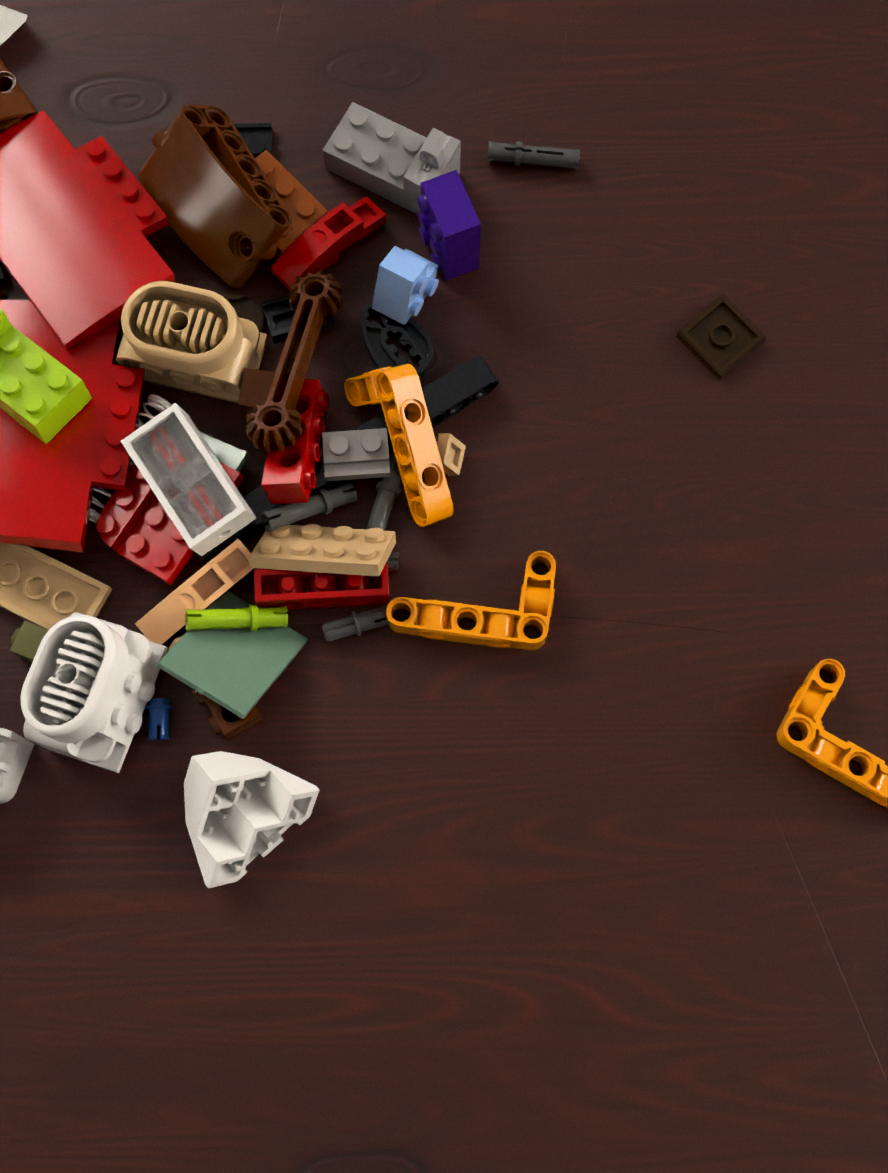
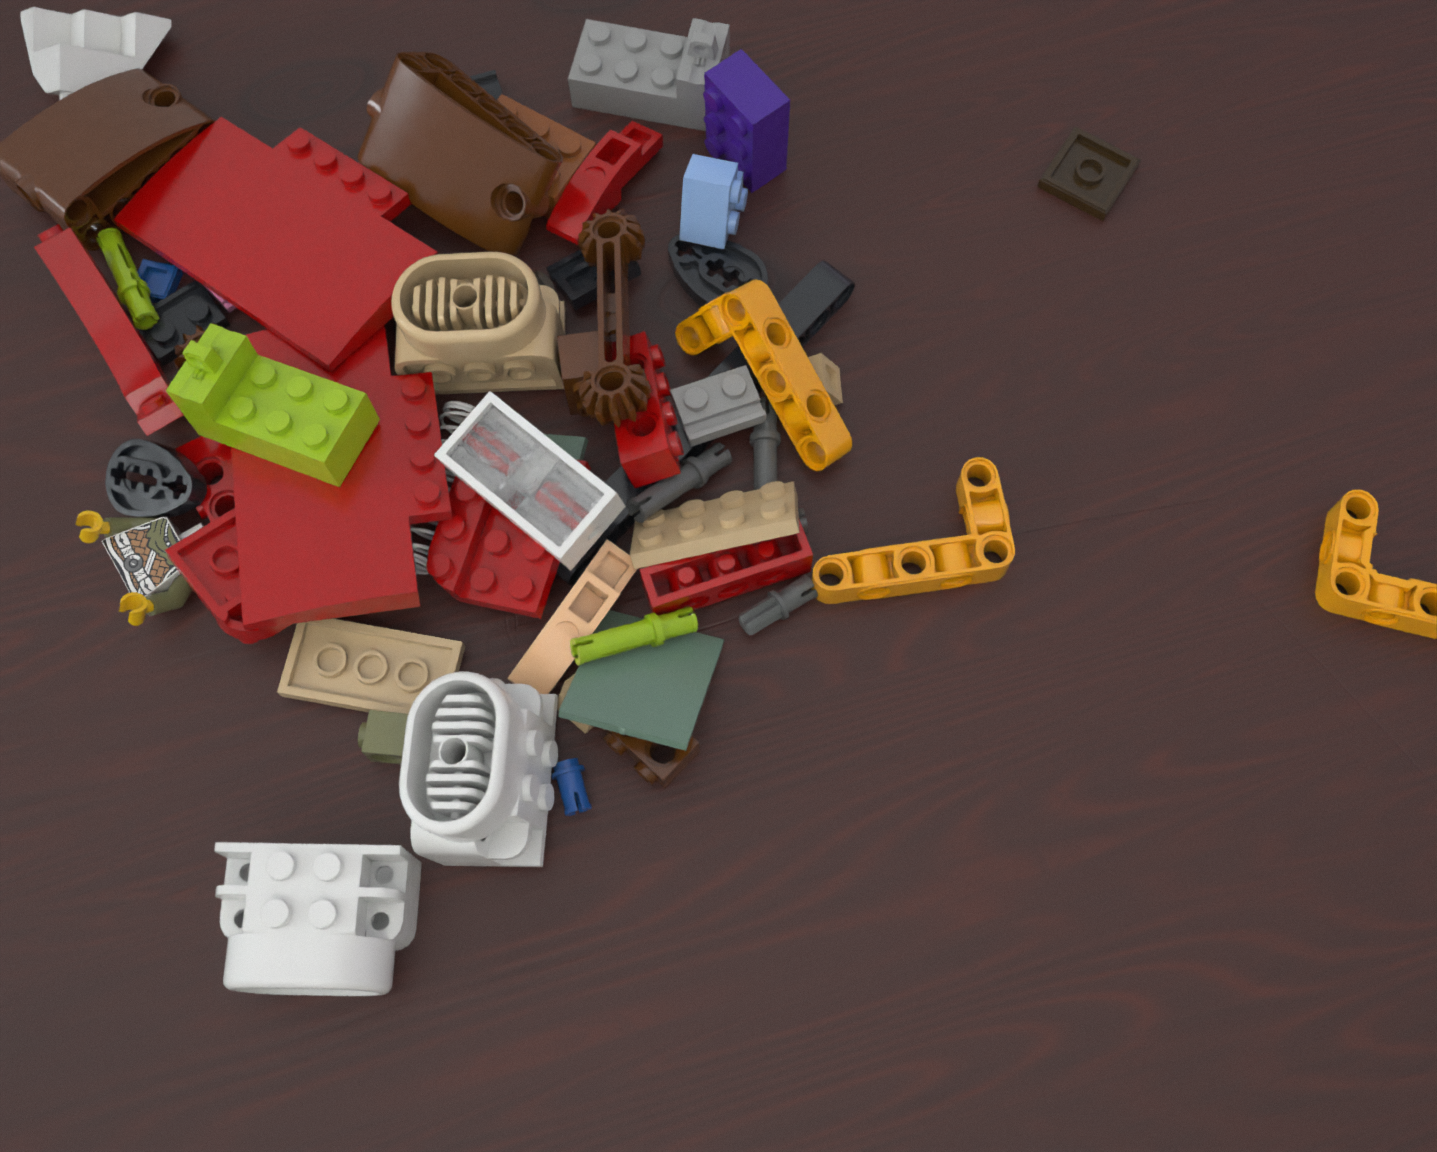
camera: 15 degrees left, 5 degrees down
white brick [184,751,319,889] -> none
dark grey pin [487,141,580,170] -> none

